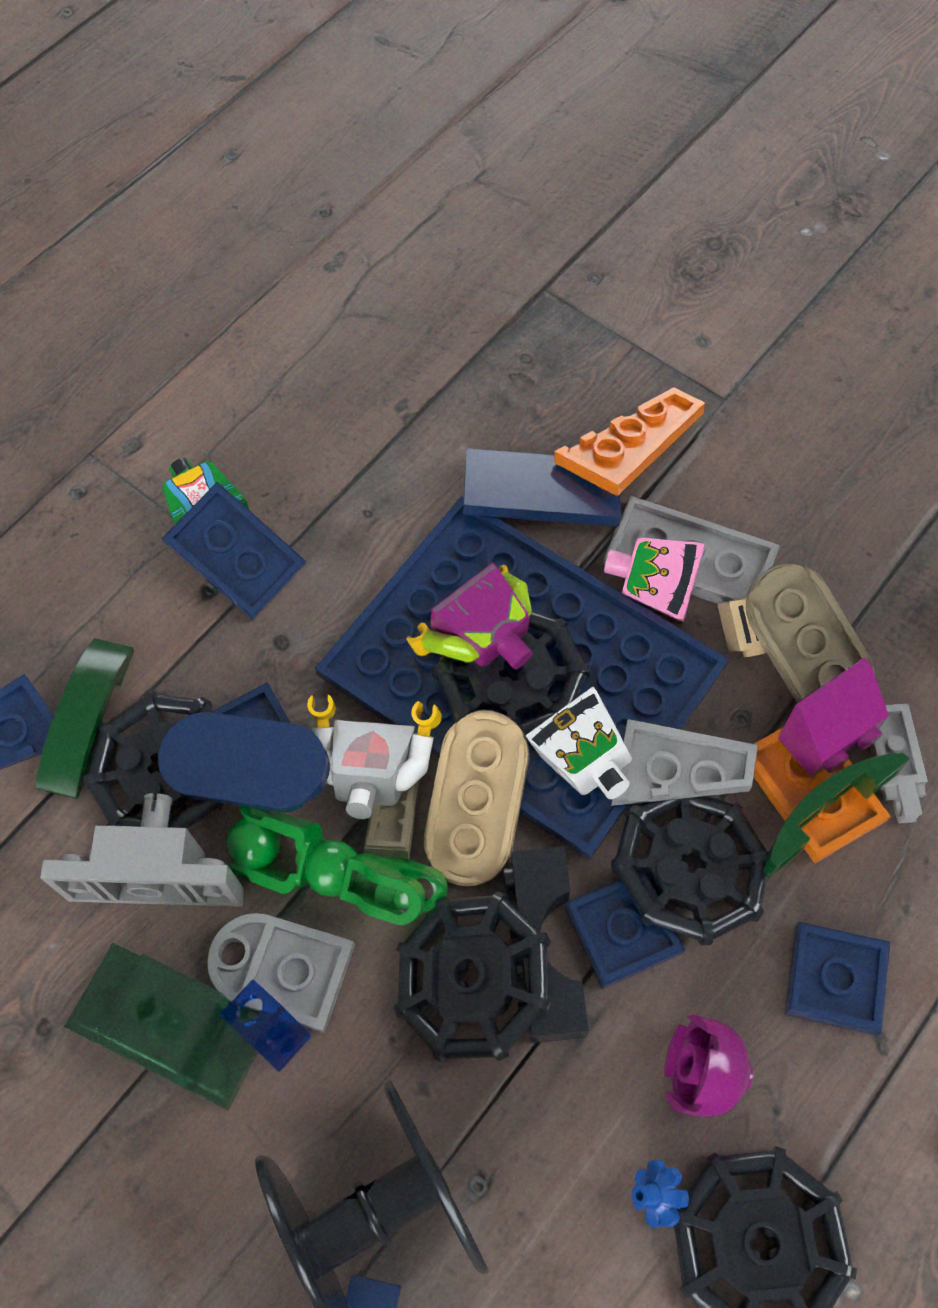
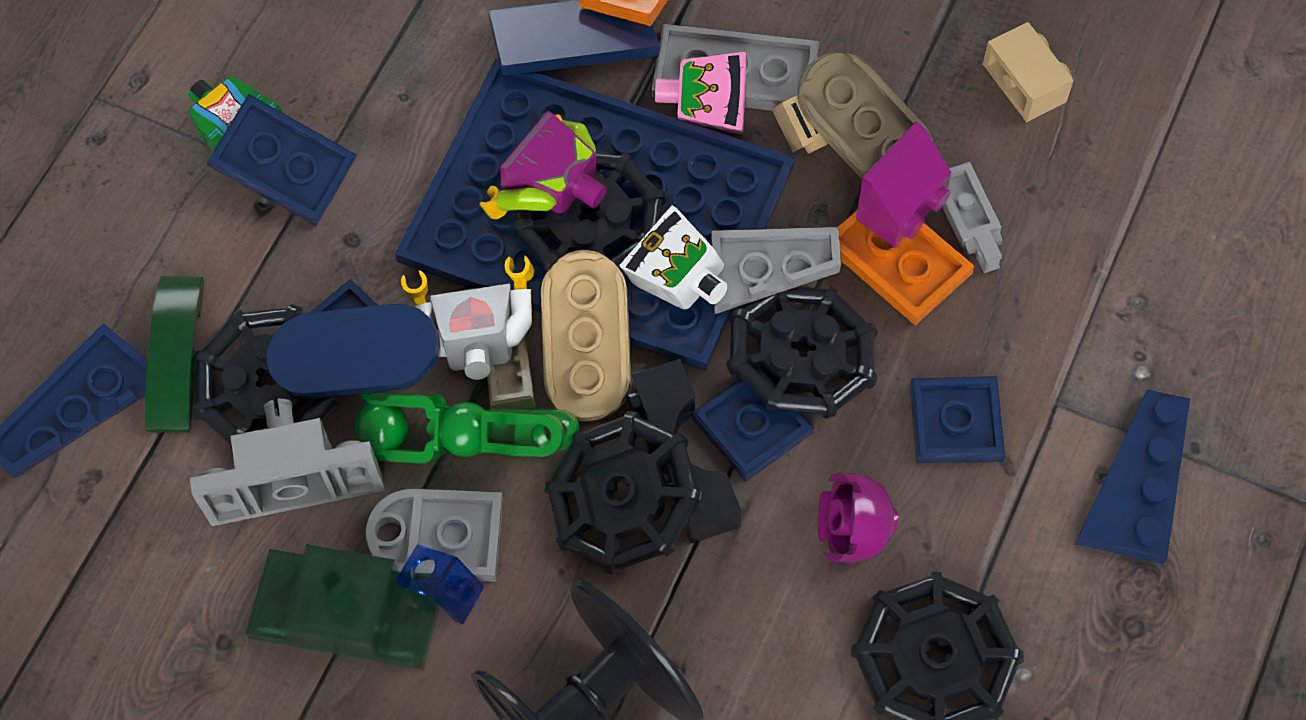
camera: 15 degrees left, 0 degrees up
blue plant [632,1159,689,1228] -> none
dark green slope [763,753,909,879] -> none

